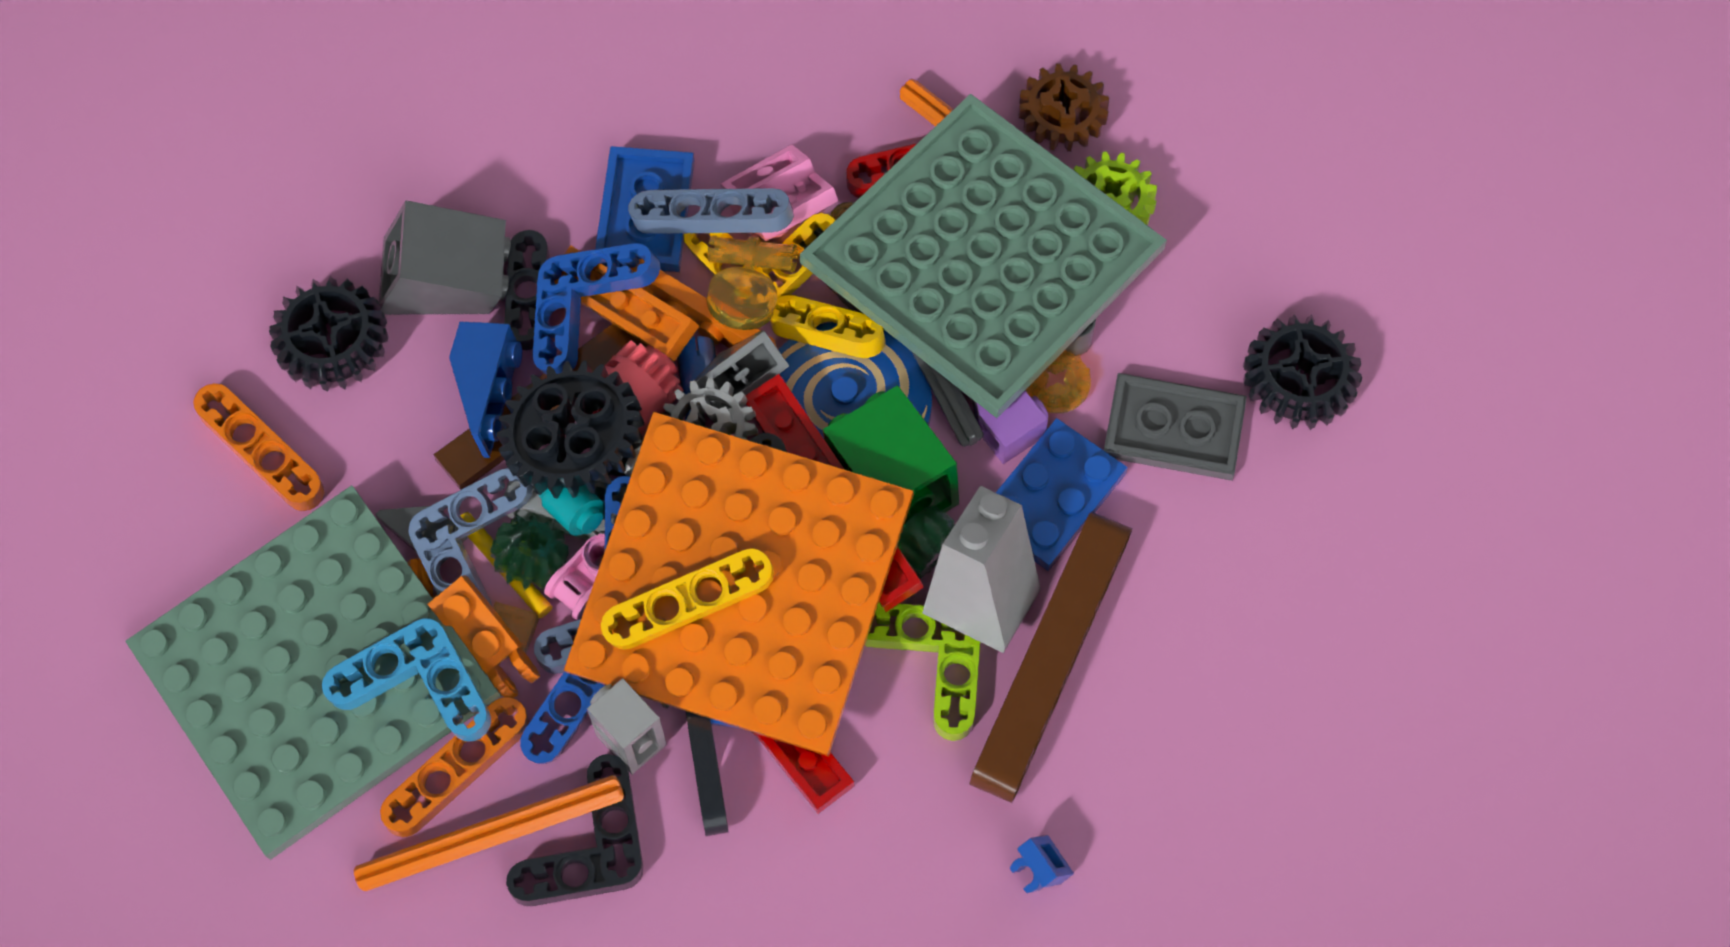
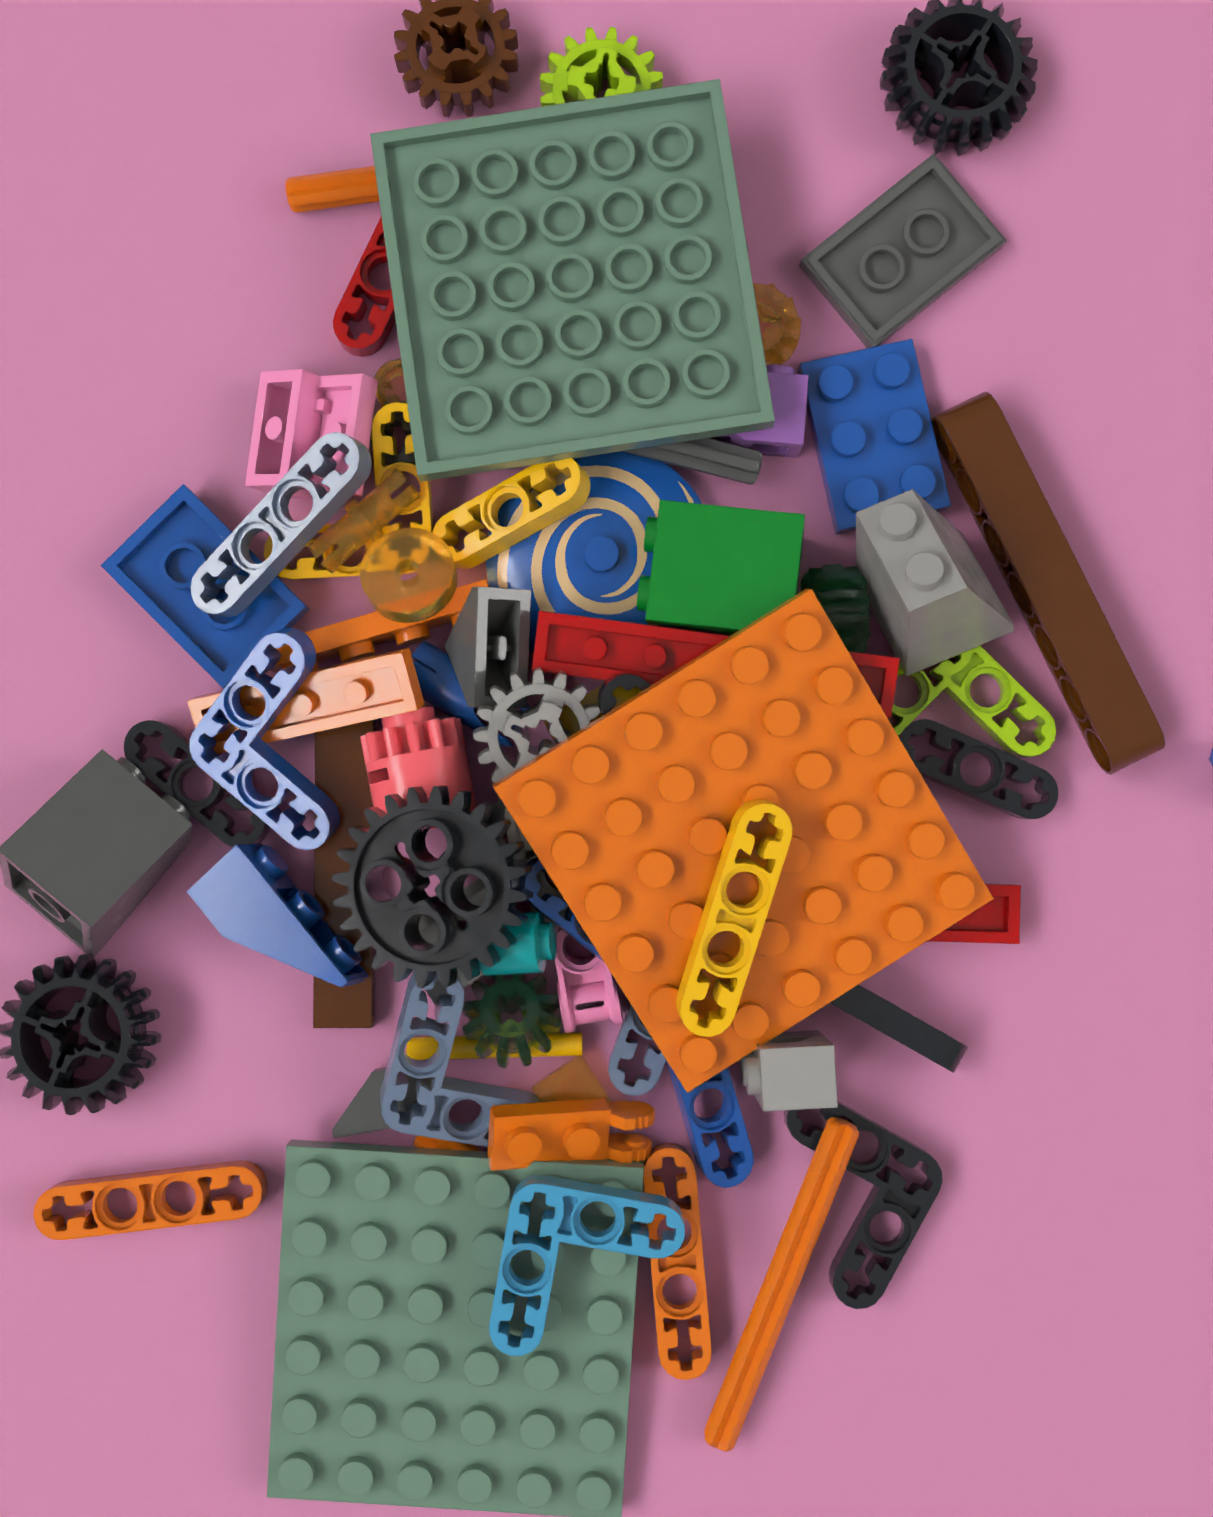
camera: 50 degrees left, 20 degrees up
none -> black beam [898,719,1058,819]

